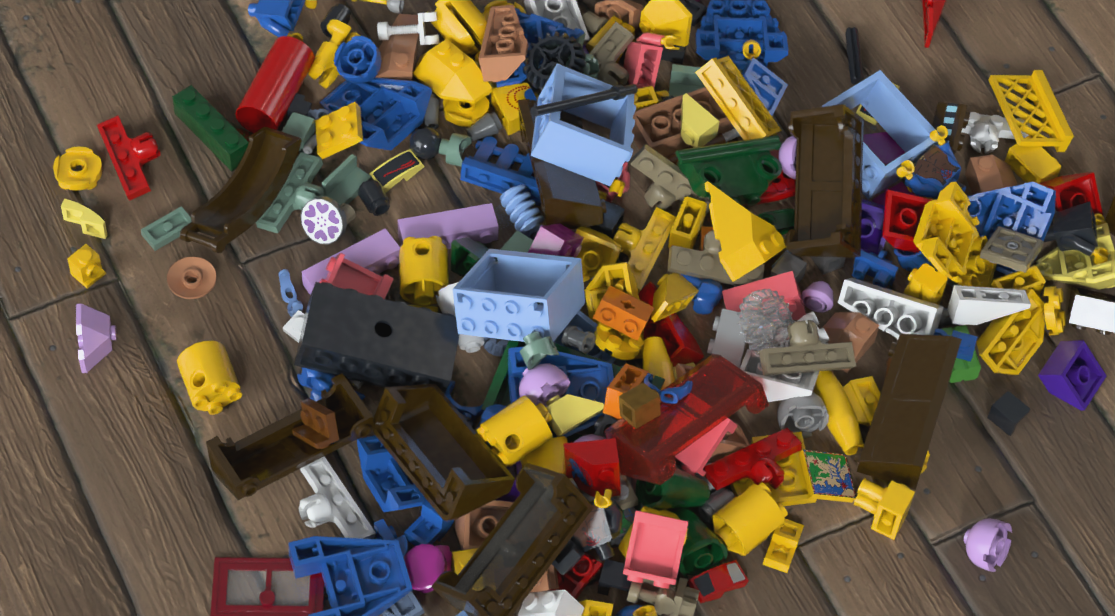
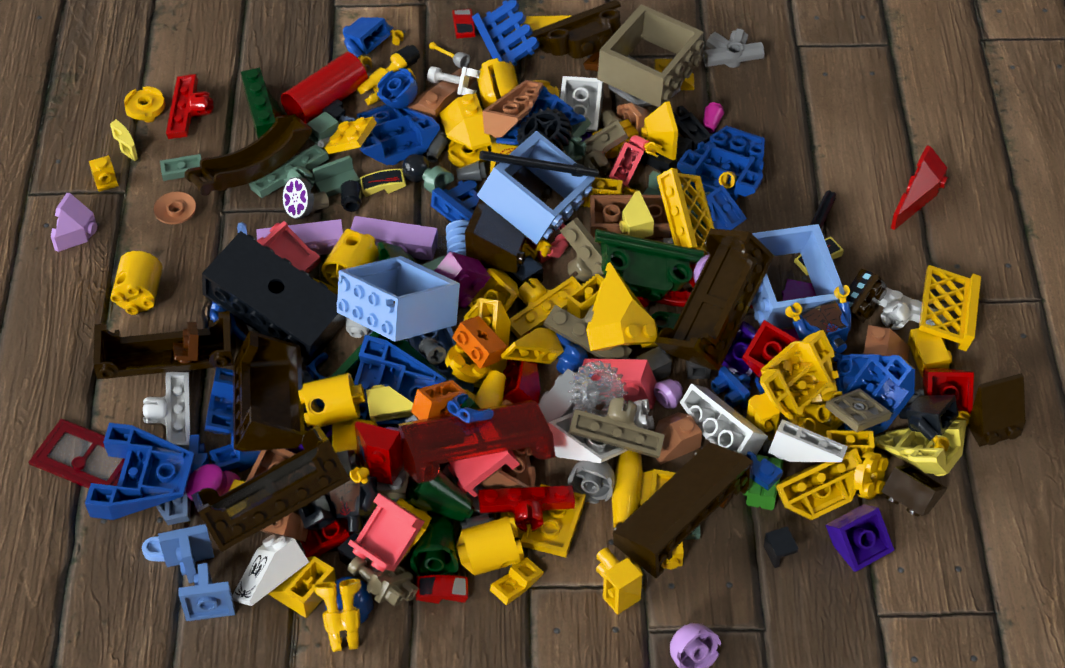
camera: 30 degrees right, 5 degrees down
lavender cylinder [519,363,570,407] -> none
sand green piece [520,331,559,370] -> none
pearl gold brick [619,382,661,429] -> none
tile [799,450,856,503] -> none

